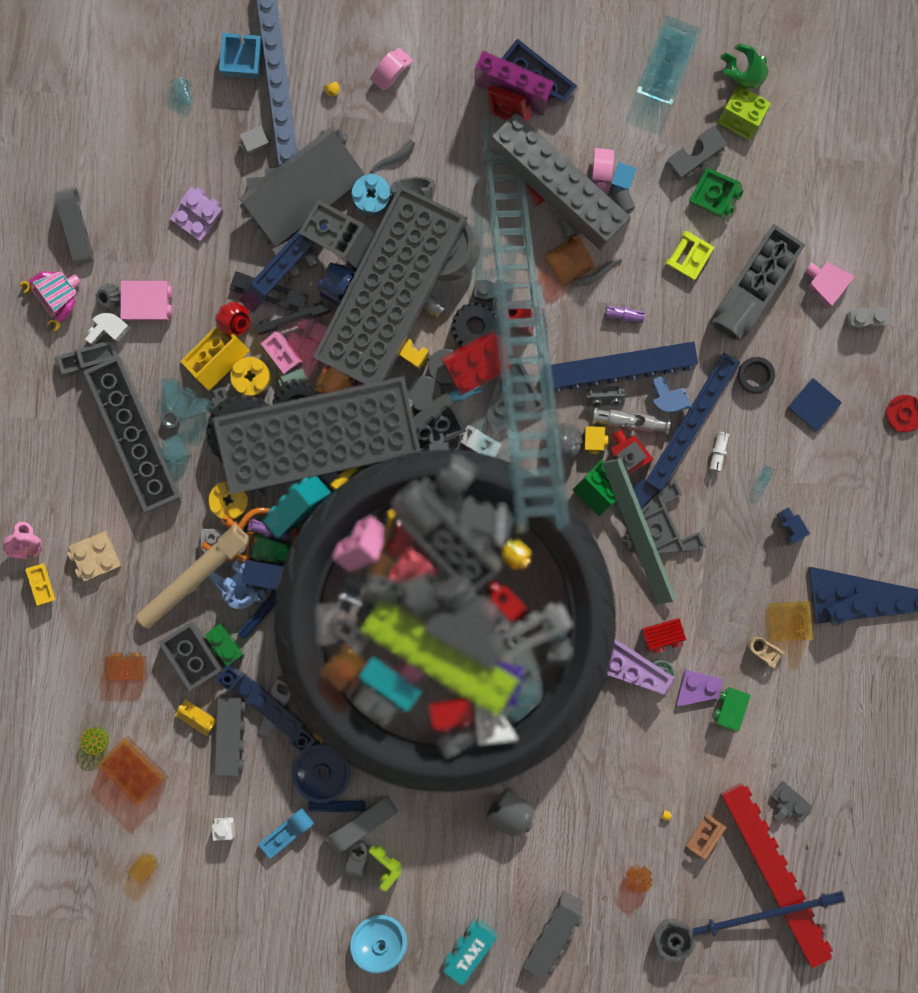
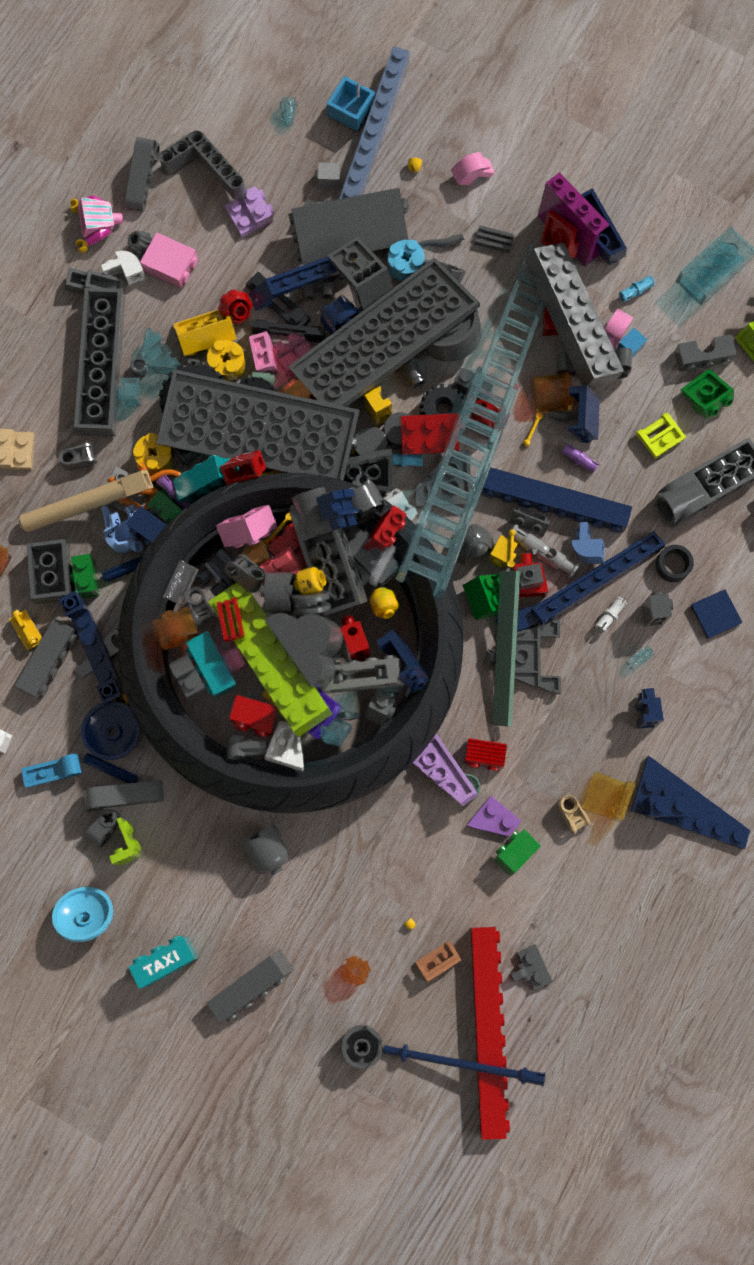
camera: 20 degrees right, 10 degrees down
none -> flat silver piece [59,443,98,471]
none -> dark grey beam [159,130,247,200]
none -> red tile [216,597,245,642]
none -> red torso [220,450,266,484]
none -> yellow head [294,567,326,595]
none -> dark blue hips [315,488,359,530]
none -> red plate [362,505,407,551]
none -> dark blue panel [376,630,430,692]
none -> dark grey tile [475,225,514,253]
none -> yellow hinge [507,529,516,568]
none -> yellow hinge [523,412,543,447]
none -> dark blue panel [568,385,600,443]
none -> medium azure pin [619,275,655,302]
none -> dark grey brick [642,592,673,626]

